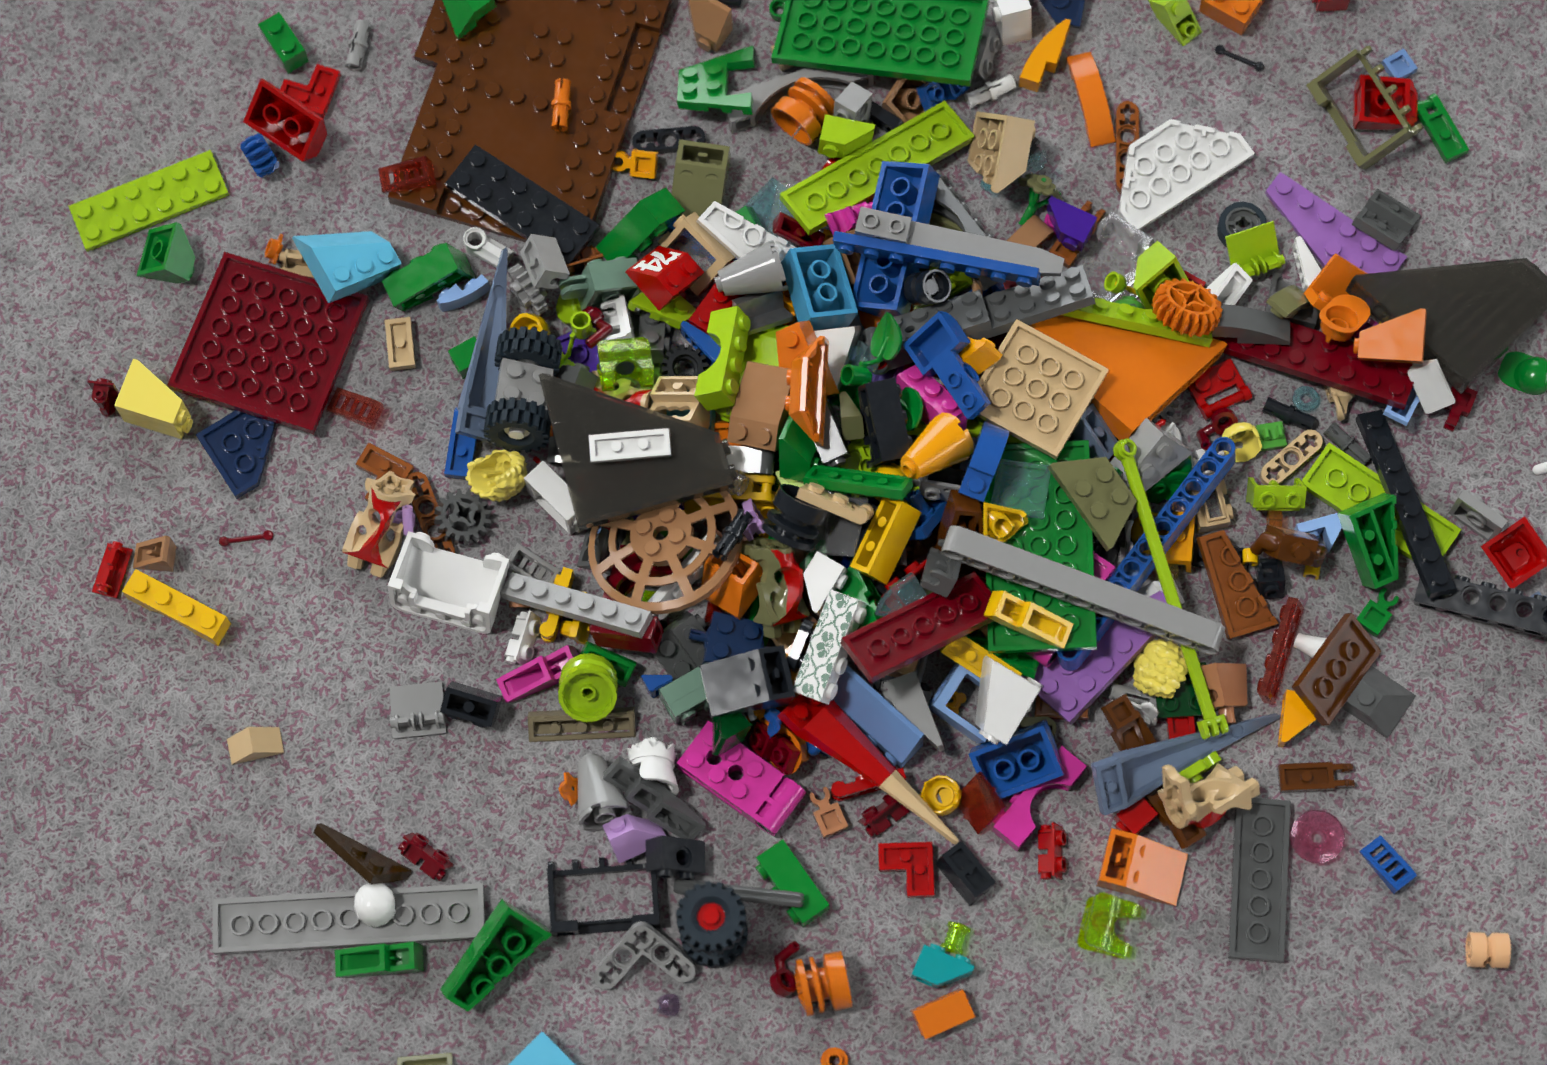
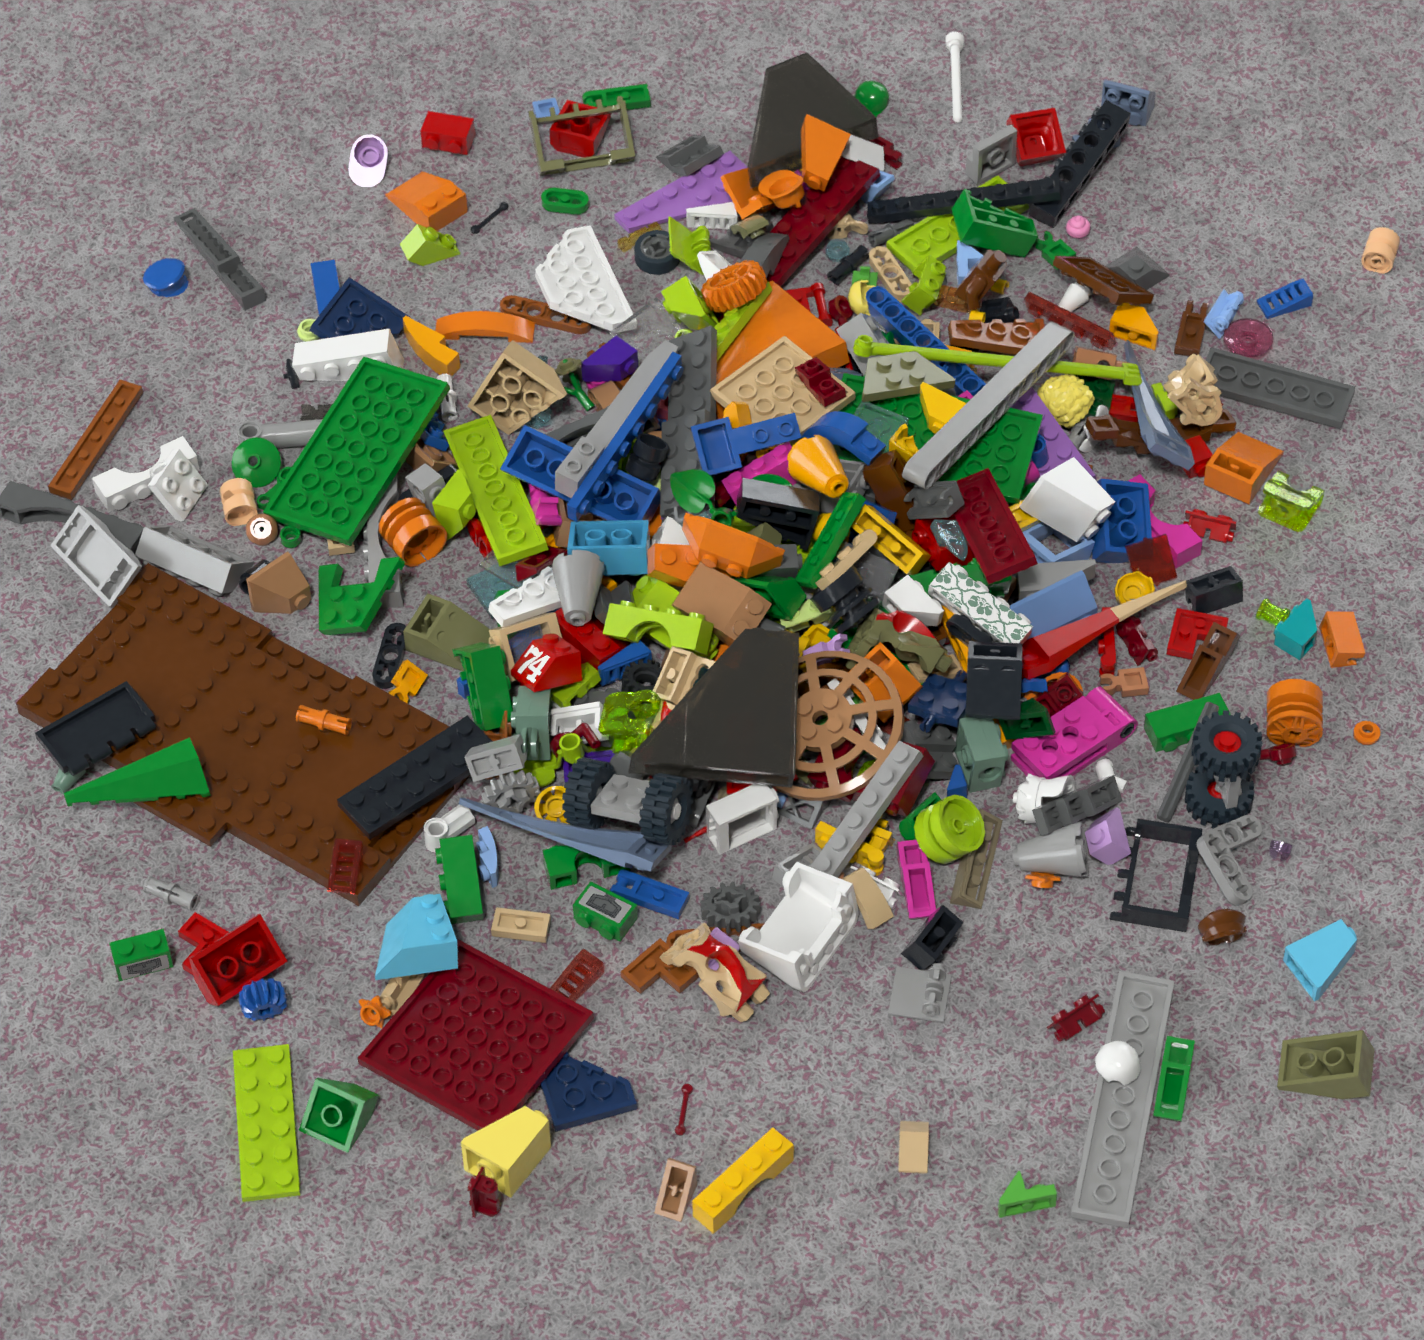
camera: 75 degrees left, 20 degrees down
red hinge [92,541,133,599] -> none
dark brown wing [313,823,412,885] -> none
green wedge [440,899,552,1012] -> none
light yellow hair [465,449,528,502] -> none
white plate [589,428,672,463] -> none
black brick [646,835,706,880] -> none
black pin [712,509,753,561] -> none
yellow slope [983,591,1073,649] -> none
none -> green plate [541,188,589,215]
none -> green brick [573,881,638,942]
none -> clear yellow axle [617,221,662,252]
none -> dark red slope [795,357,846,407]
none -> tan slope [842,867,894,929]
none -> yellow slope [920,382,966,434]
none -> bright green slope [998,1171,1057,1218]
none -> bright pink plate [1066,215,1090,239]
none -> white arm [1095,759,1128,793]
none -> reddish brown slope [1176,622,1241,700]
none -> reddish brown piece [1198,908,1247,946]
none -> light blue hinge [1203,290,1244,339]

